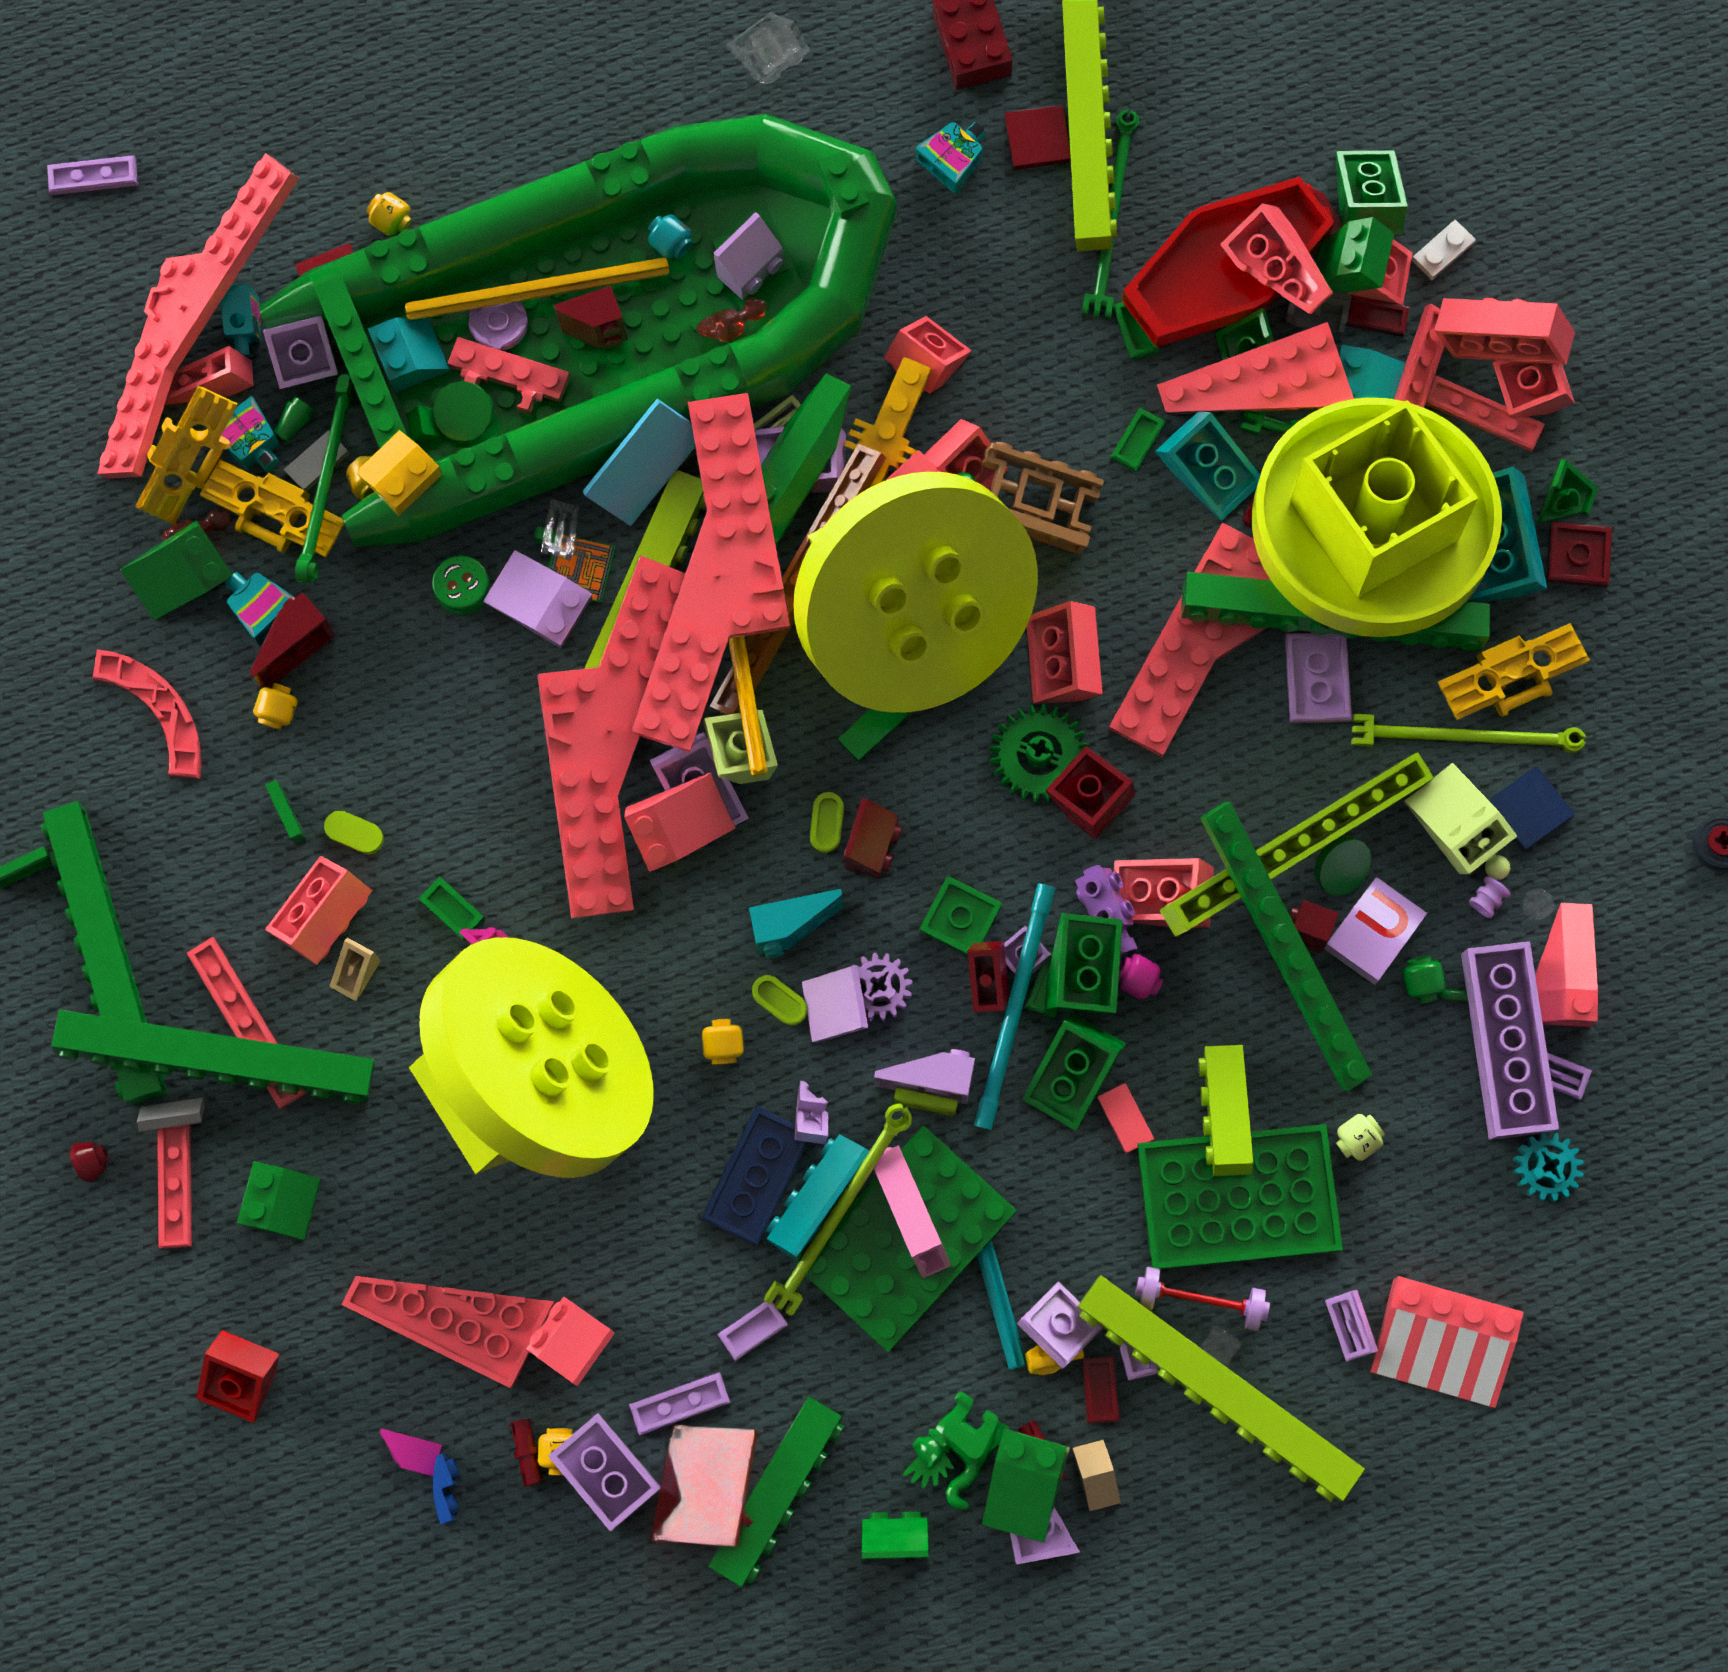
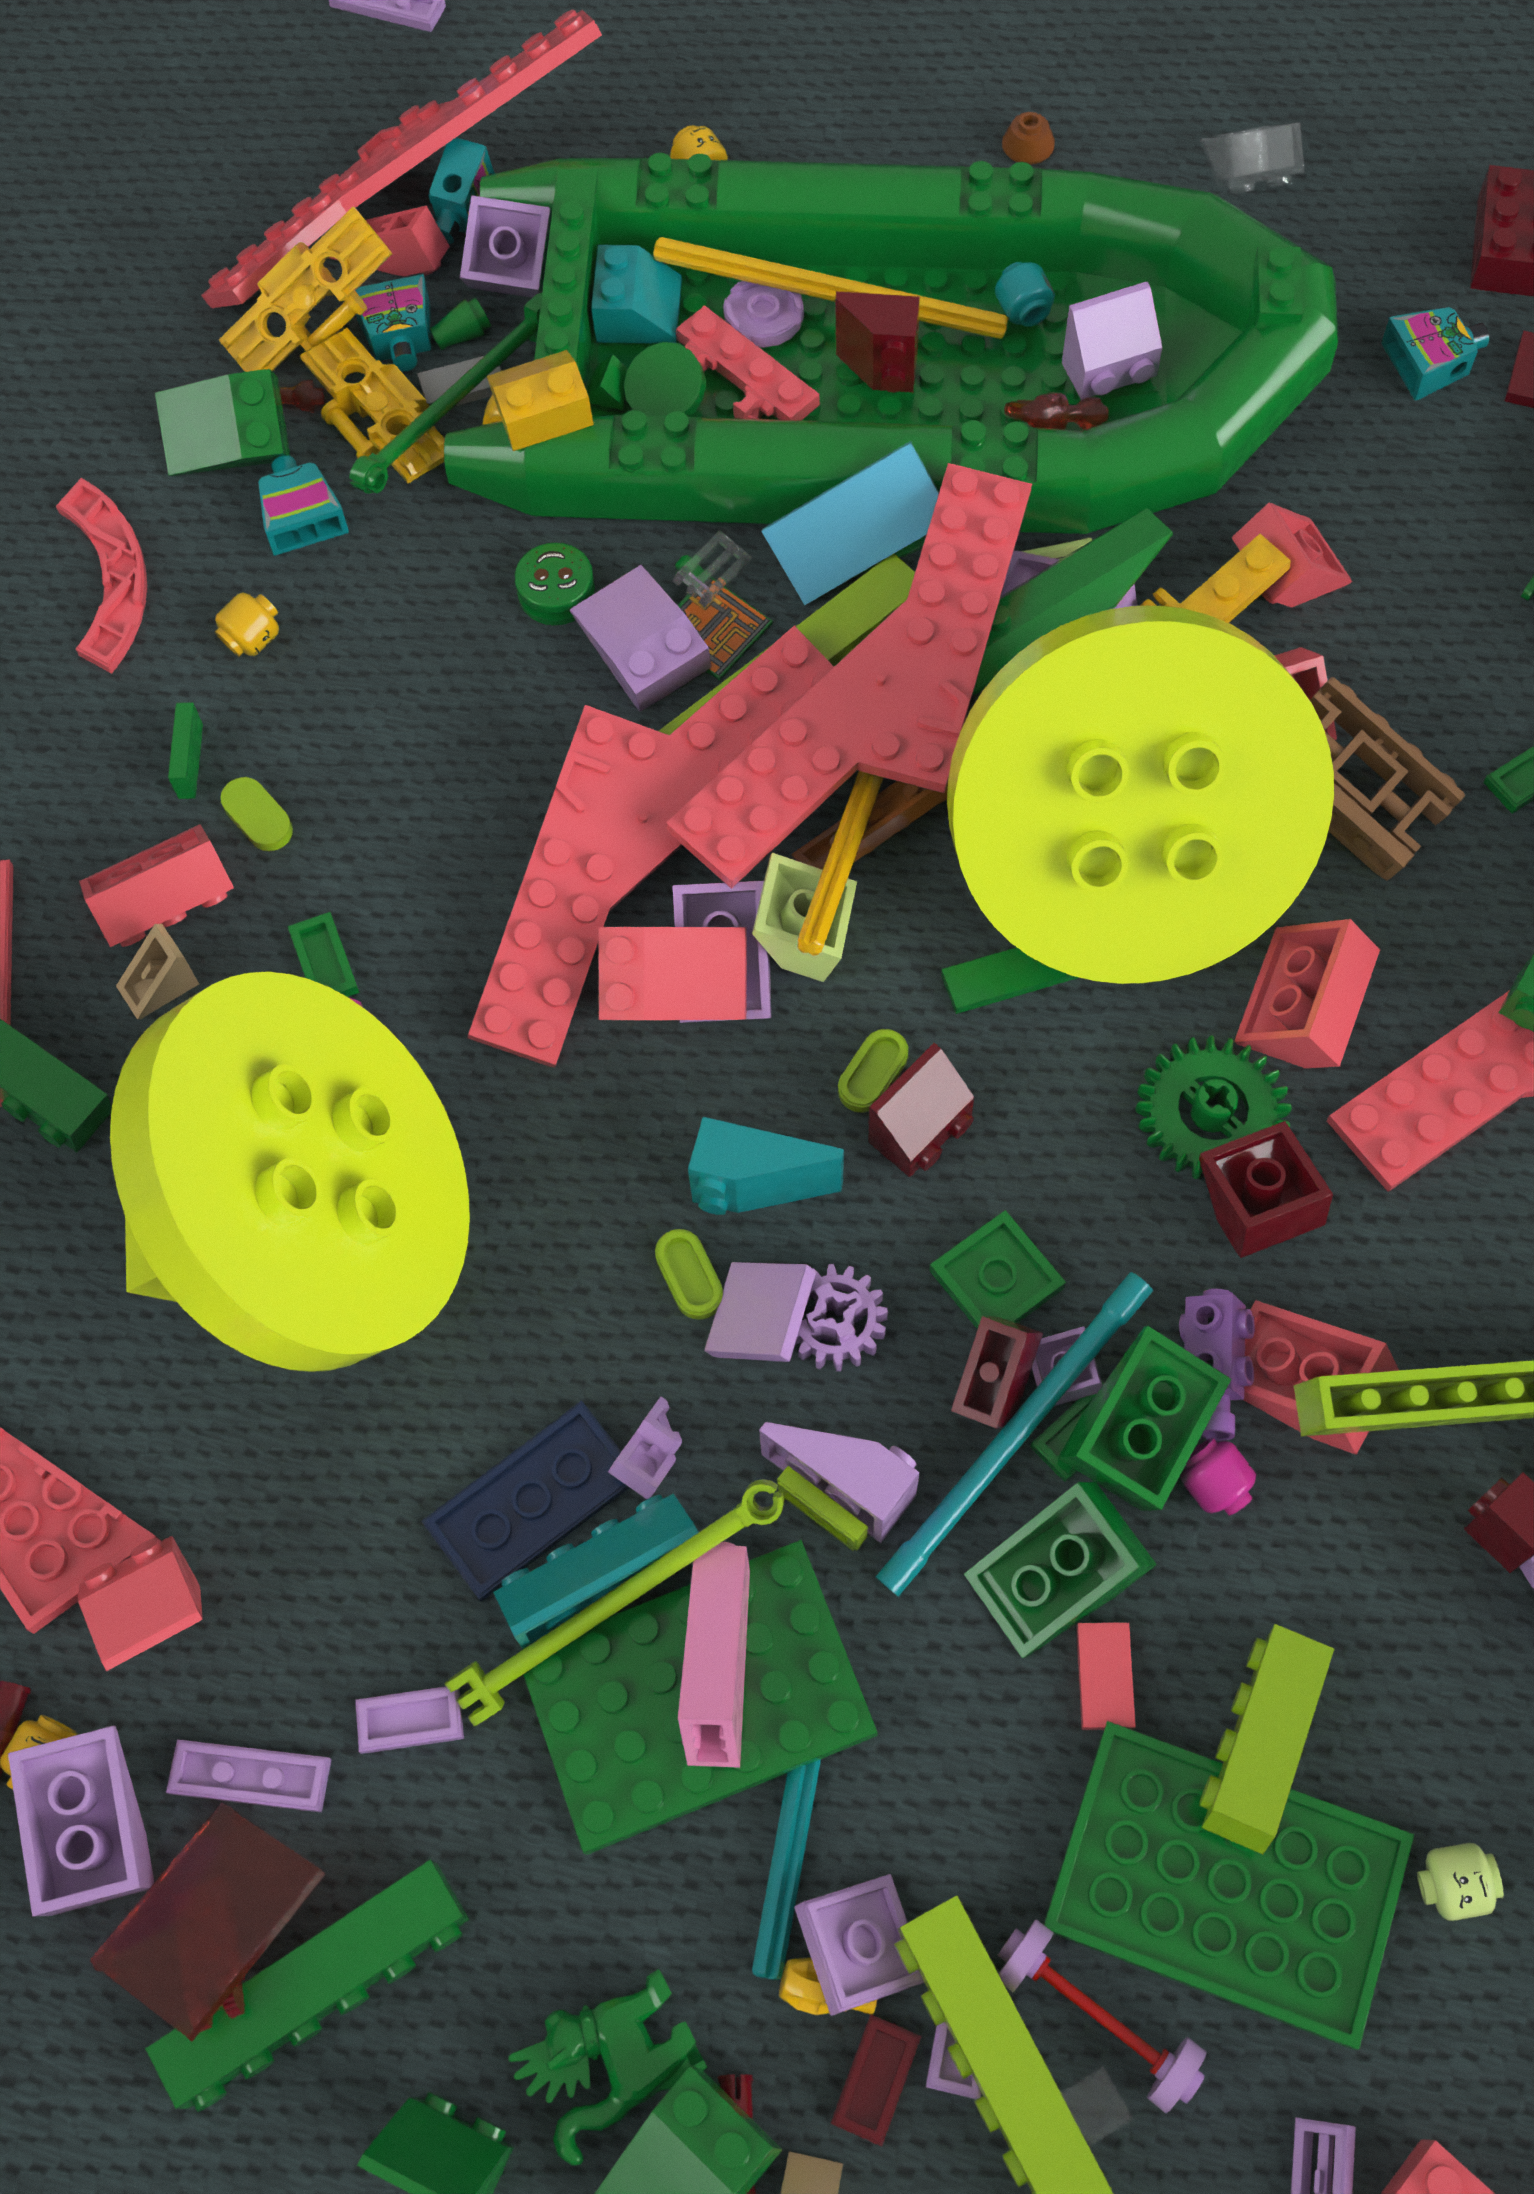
camera: 25 degrees right, 10 degrees down
dark red slope [250,593,336,689] -> none
yellow head [702,1019,744,1064] -> none
green plate [1200,802,1372,1091] -> none
none -> dark orange cone [1002,112,1055,165]

